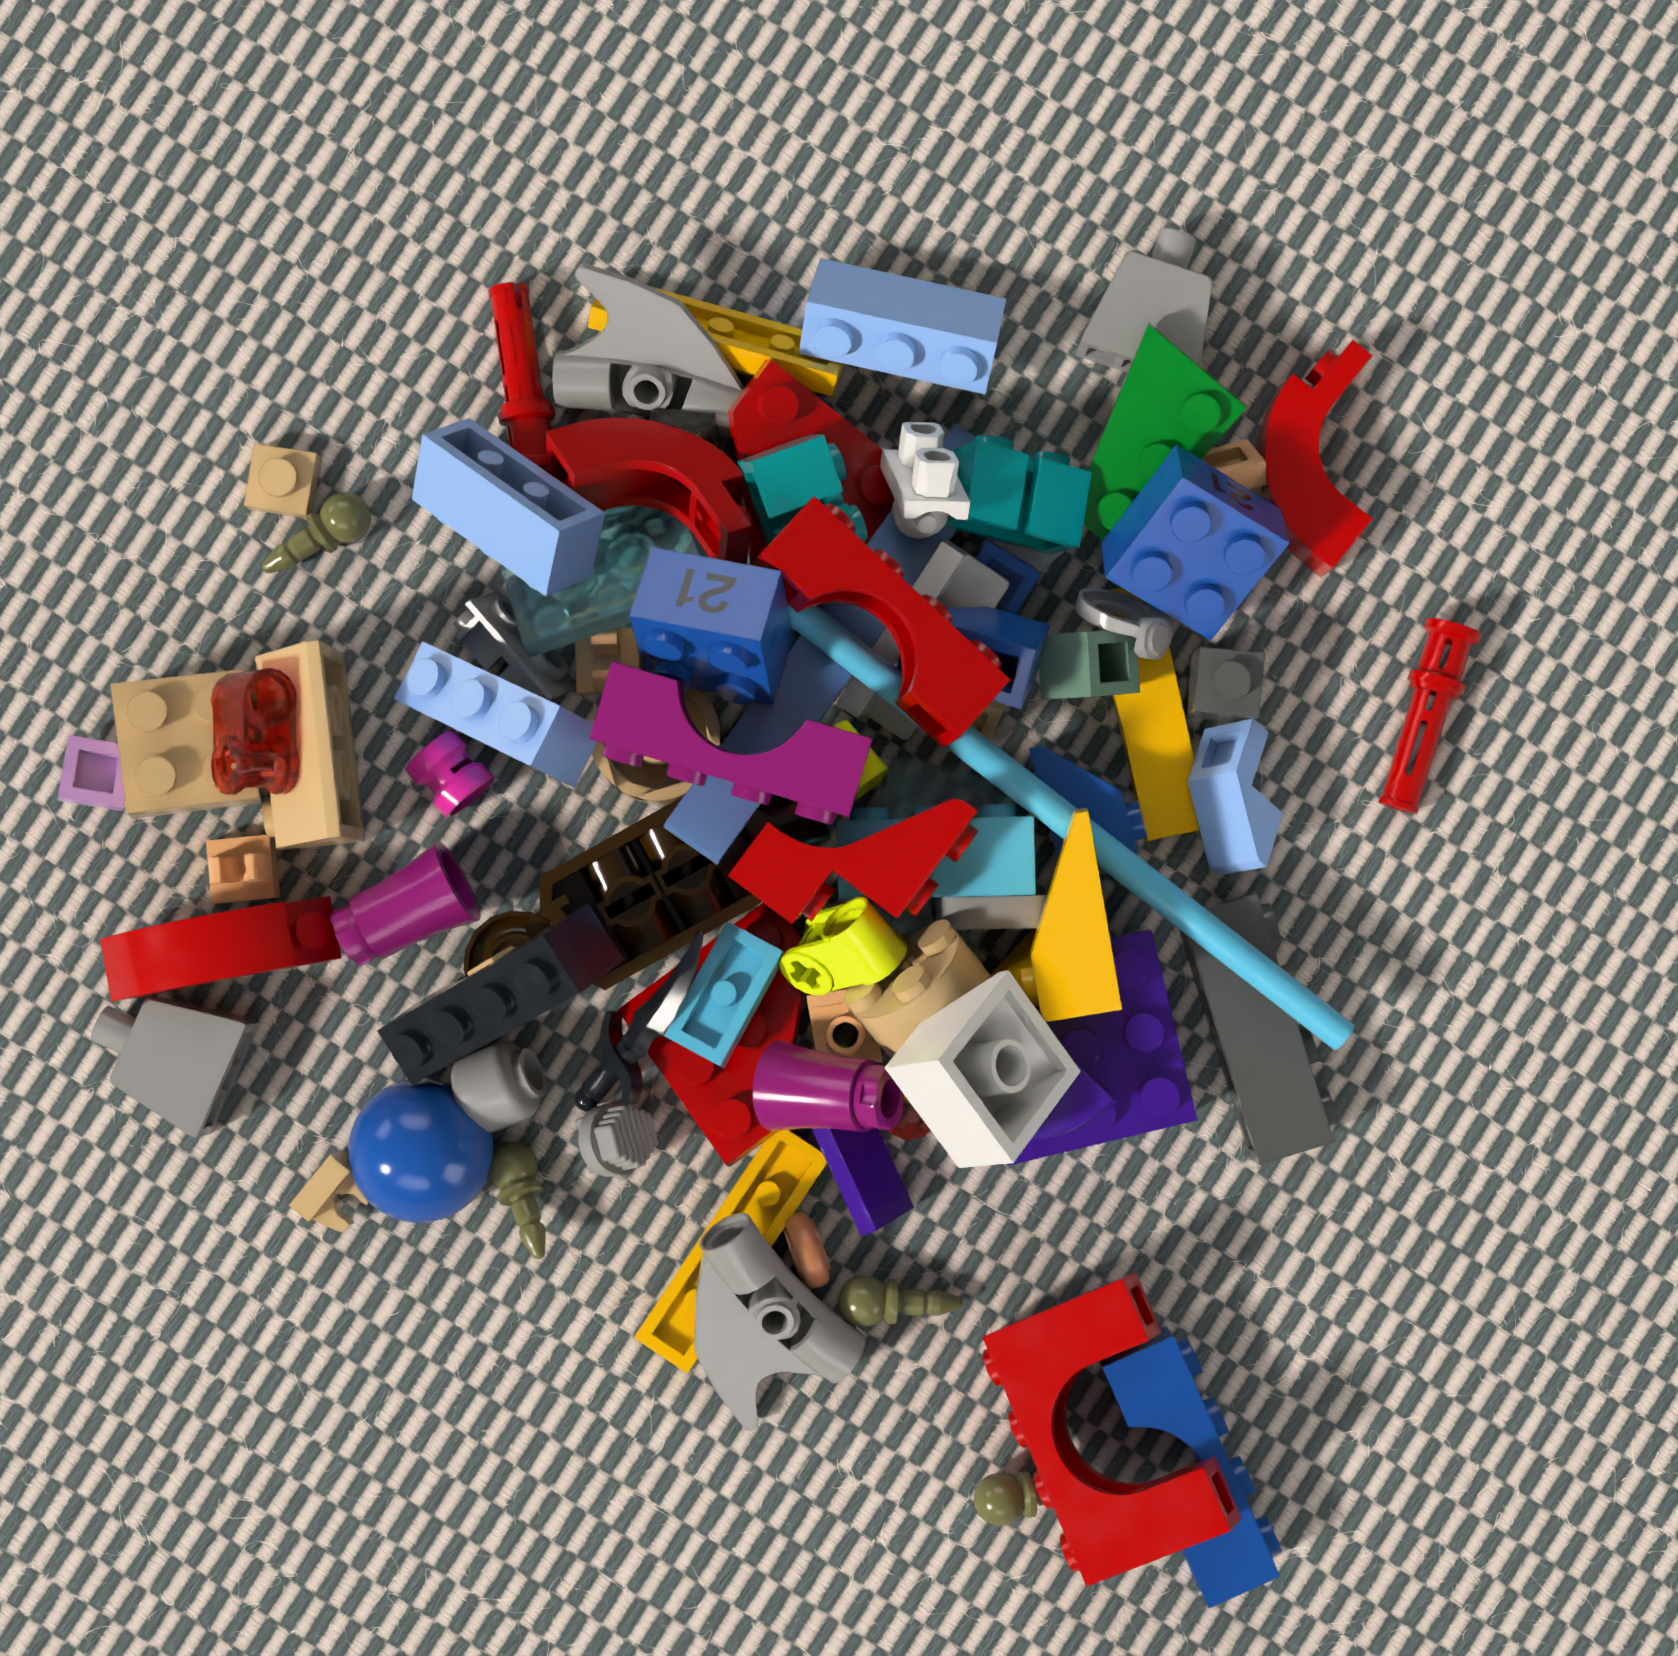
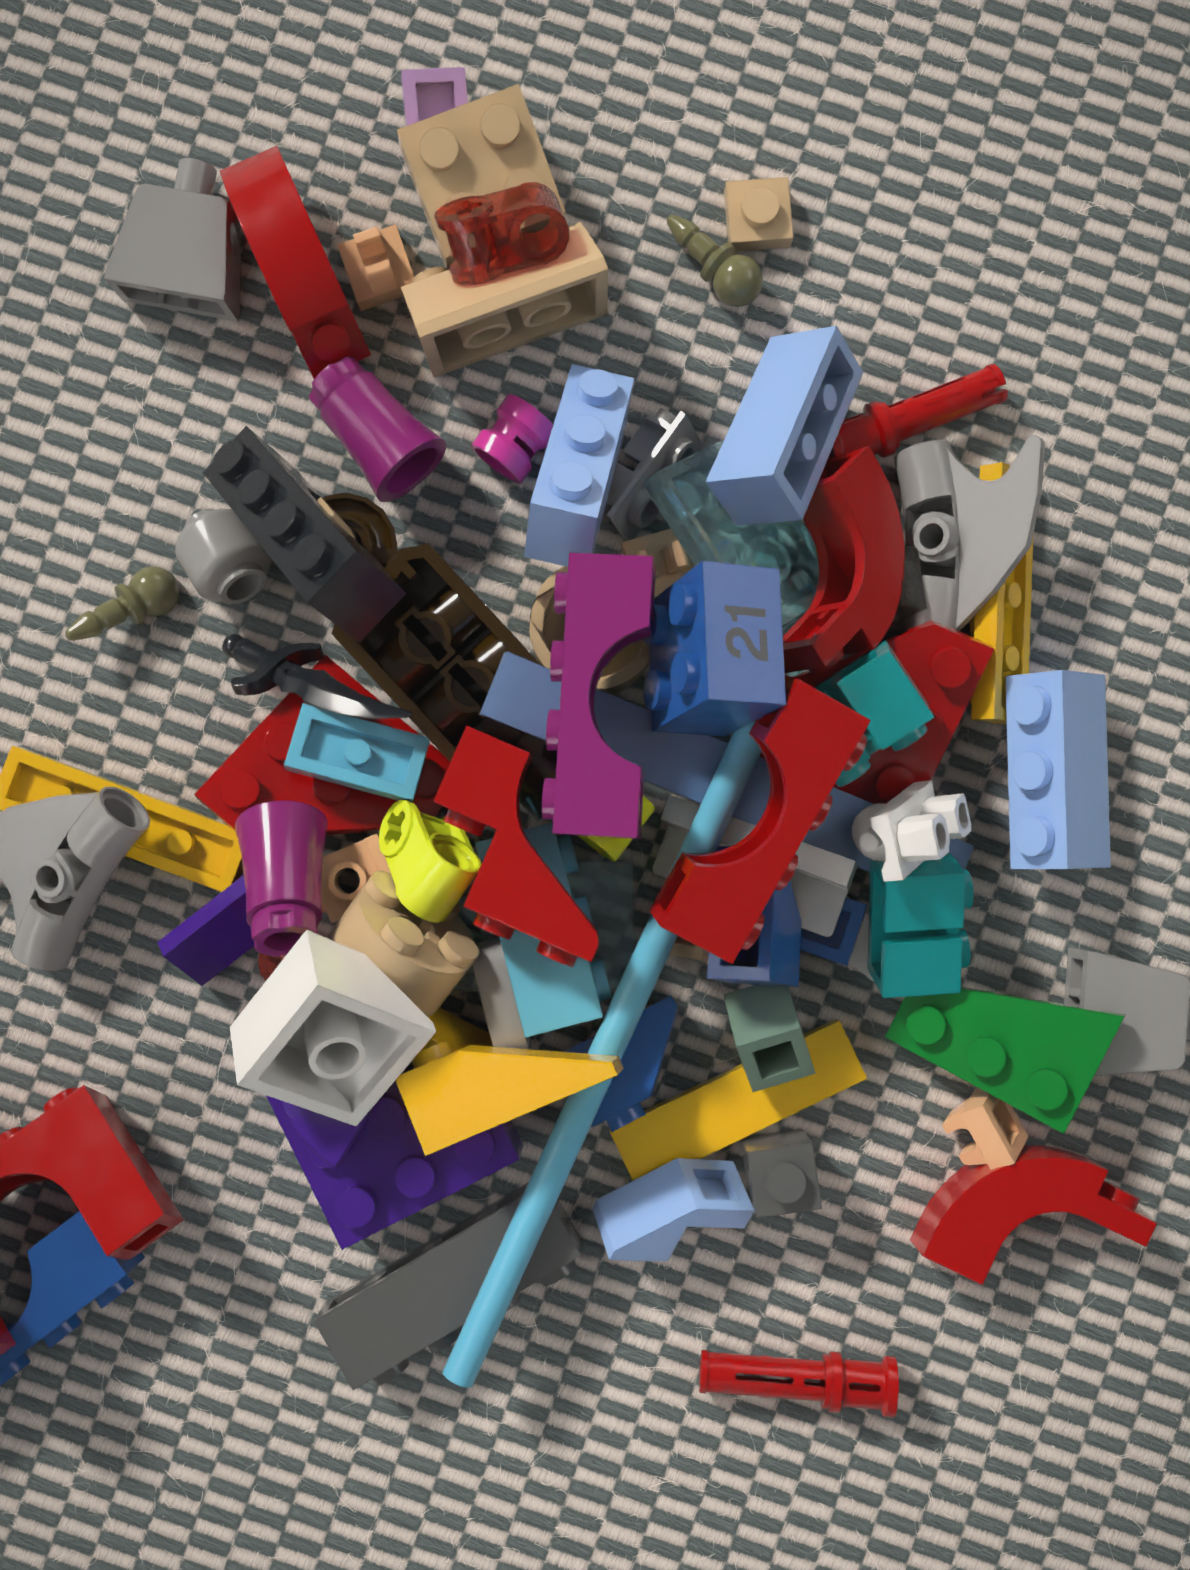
camera: 75 degrees right, 0 degrees up
tan tile [289,1150,369,1232] -> none
blue piece [348,1078,494,1223] -> none
light grey piece [575,1102,658,1177] -> none
nougat piece [783,1210,831,1288] -> none
olive bar [838,1275,963,1327] -> none
light grey piece [1075,588,1173,660] -> none
blue brick [1101,444,1290,640] -> none

